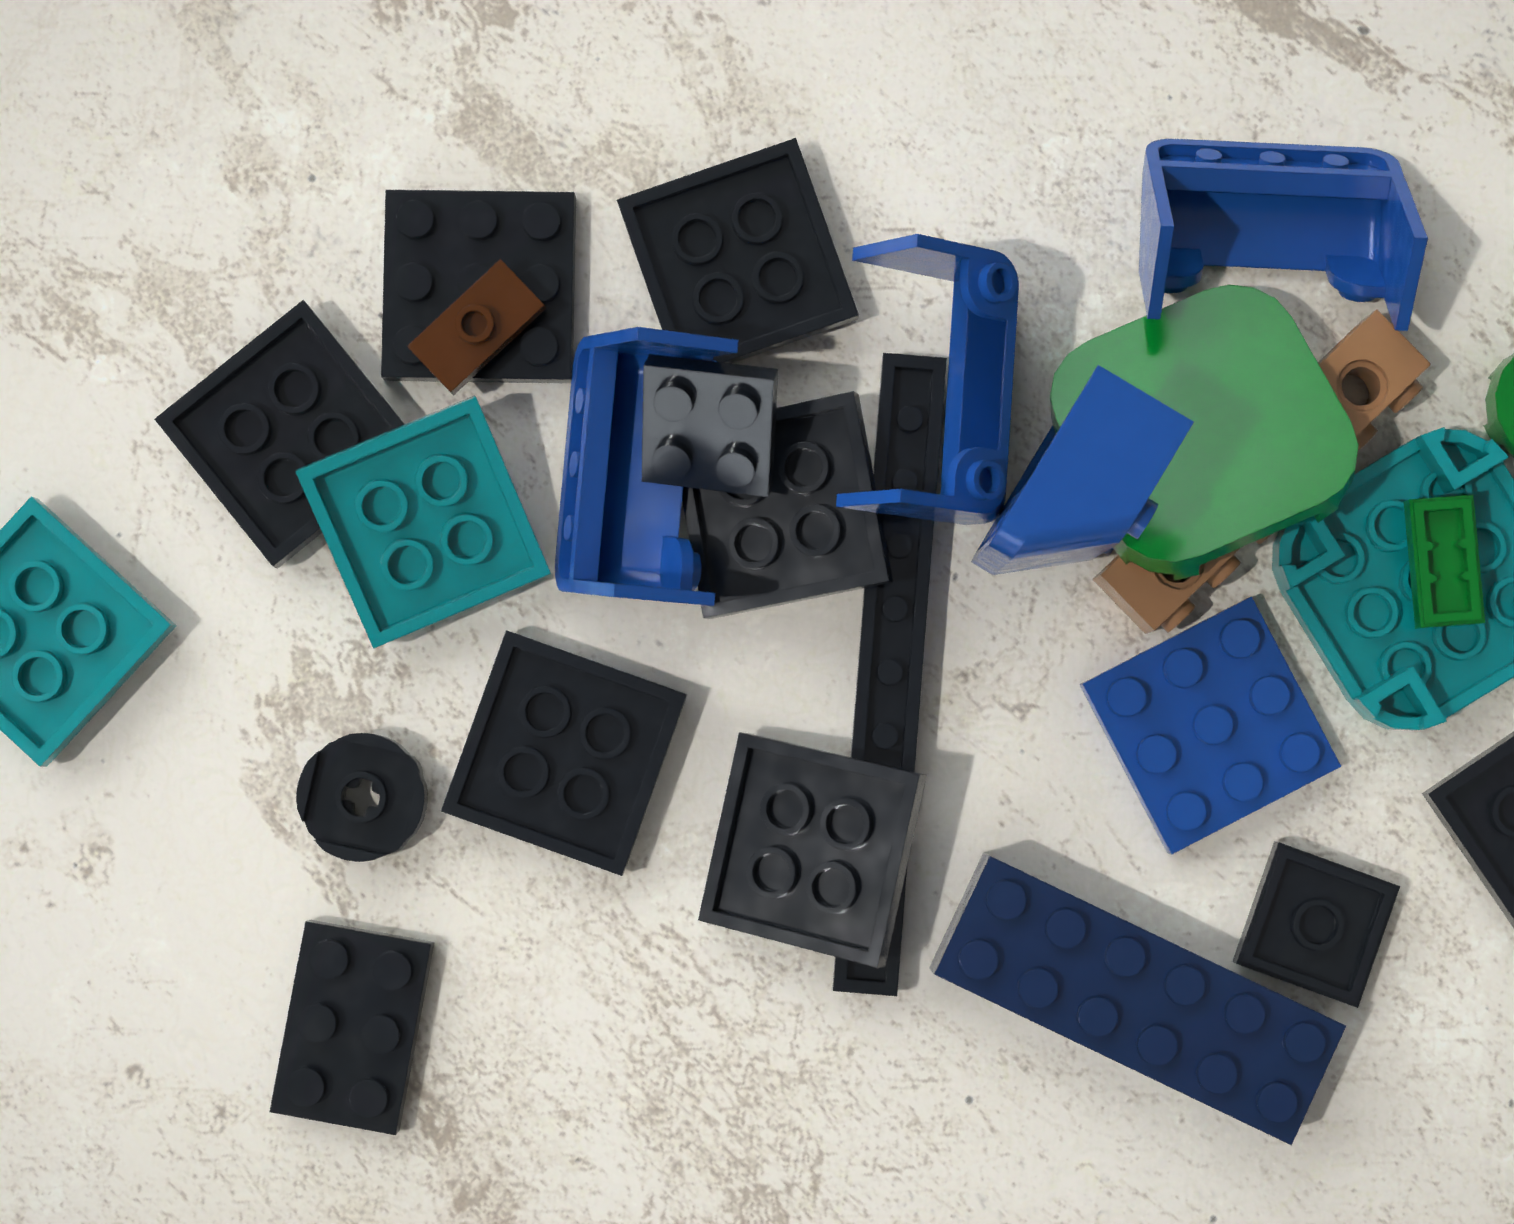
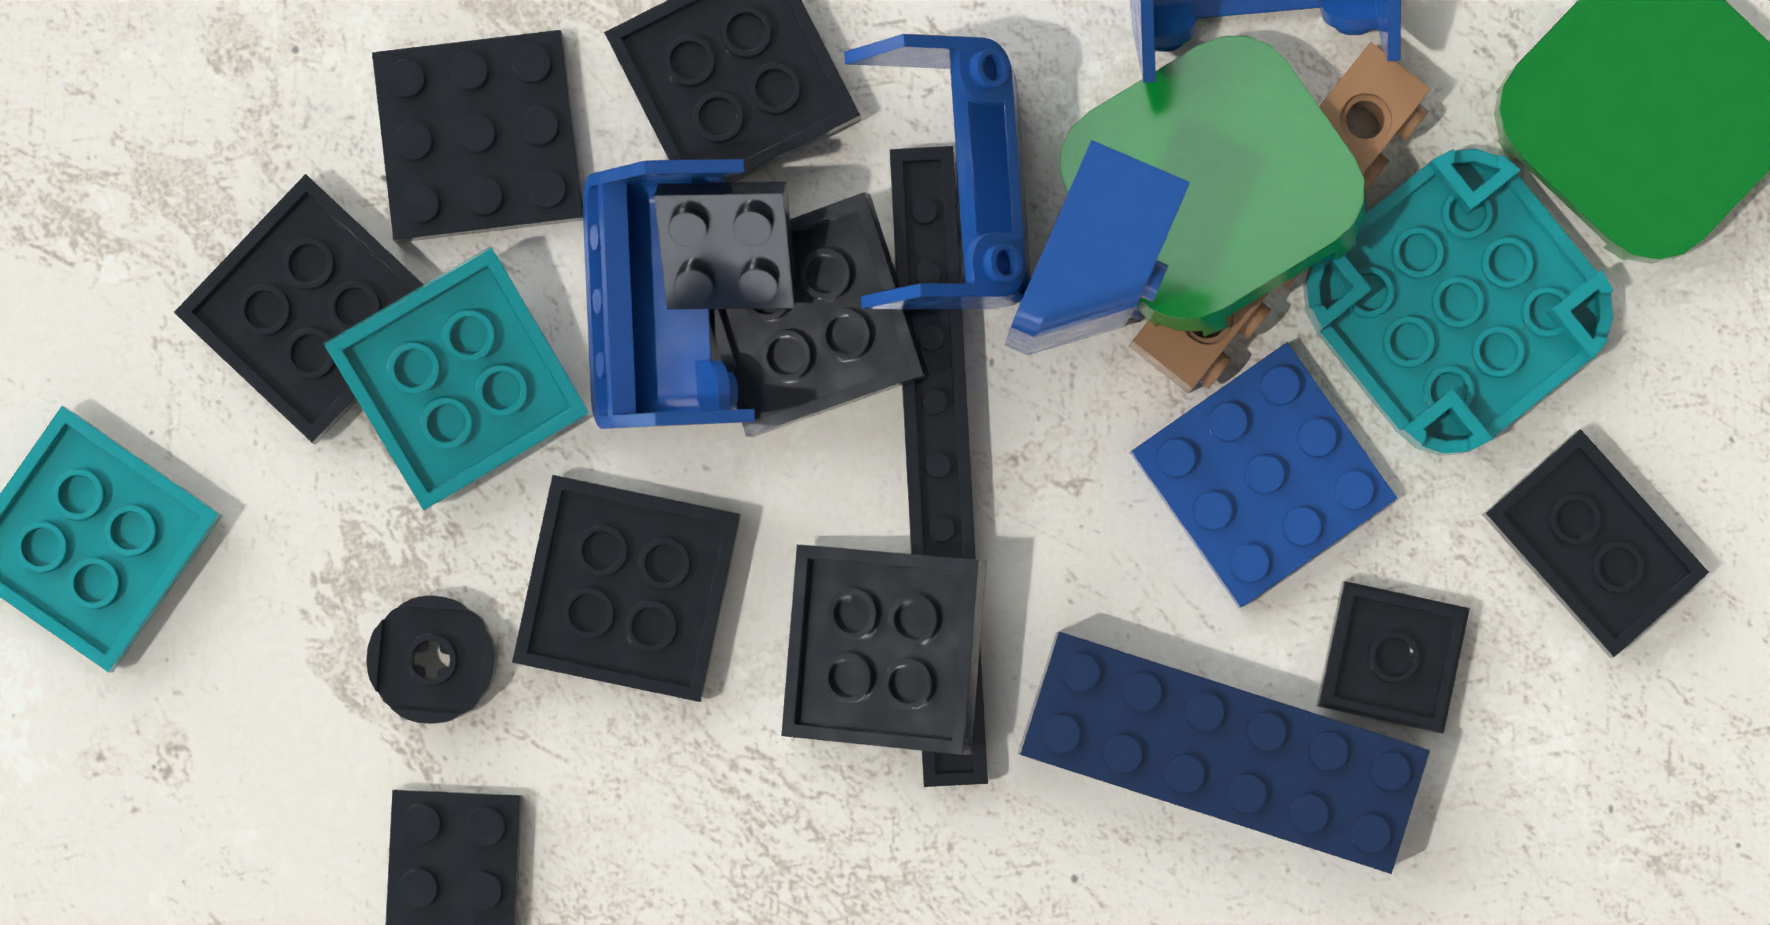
camera: 10 degrees left, 0 degrees up
reddish brown plate [407,259,546,396] -> none
green plate [1404,495,1485,629] -> none

